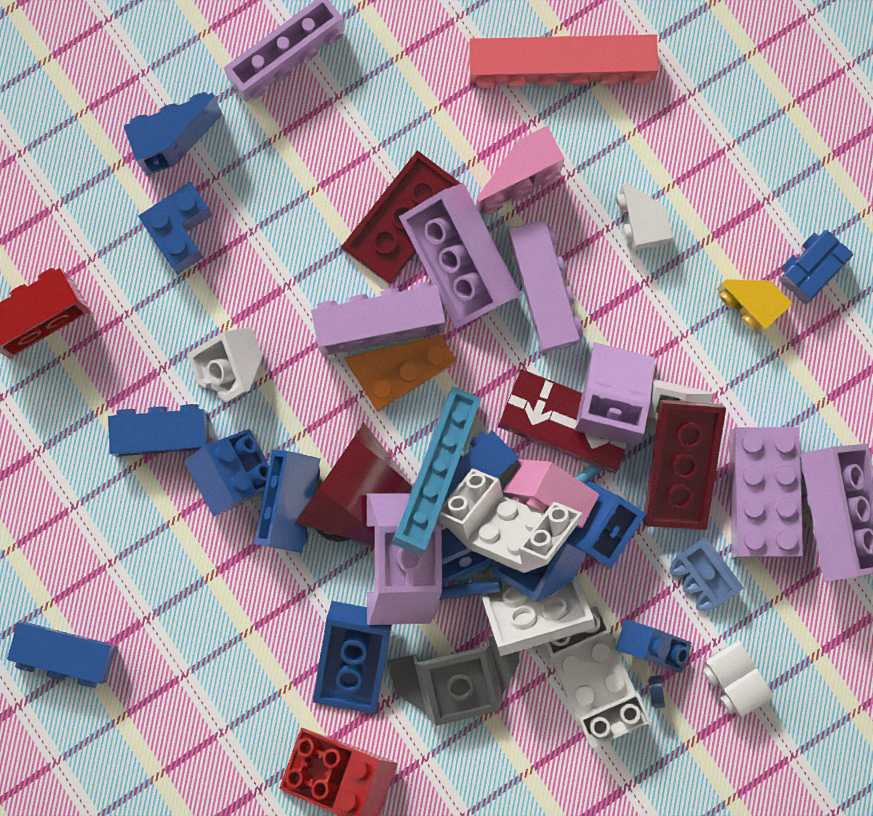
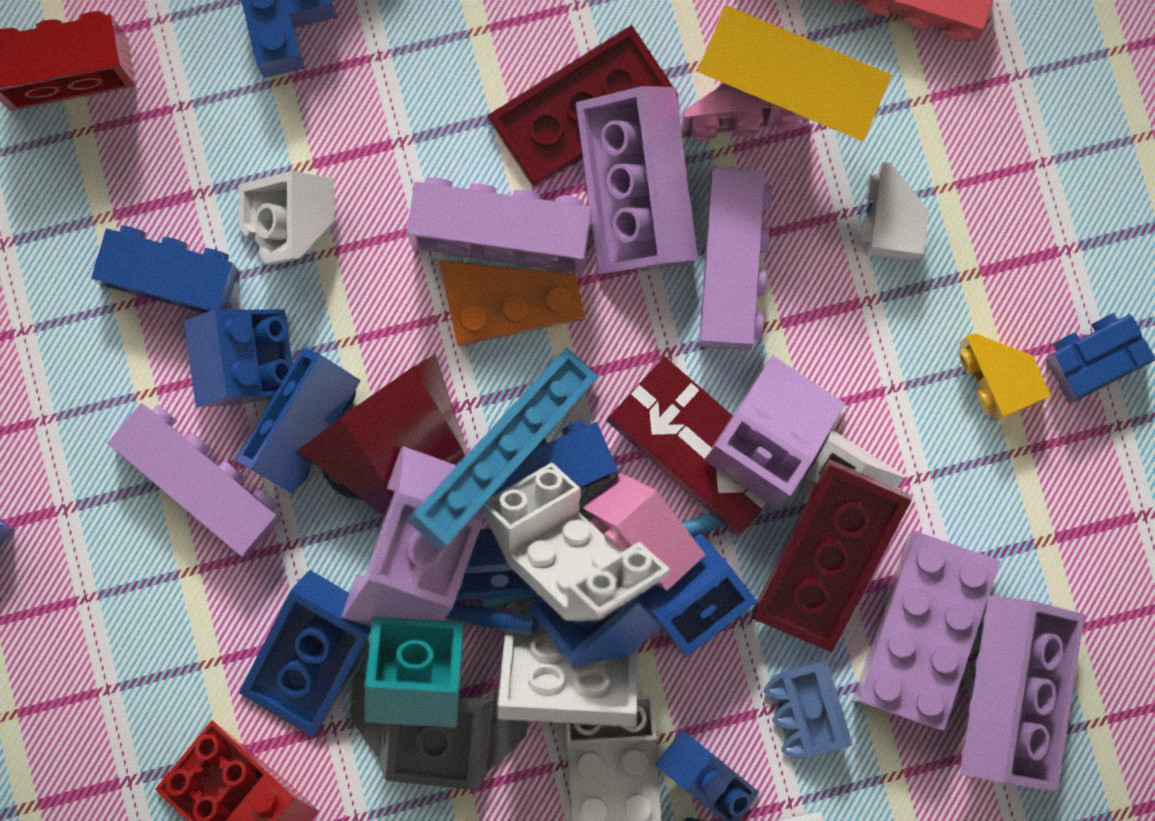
camera: 20 degrees right, 0 degrees up
none -> lavender brick [107,403,281,559]
none -> teal brick [365,617,463,728]
none -> yellow brick [697,5,892,142]

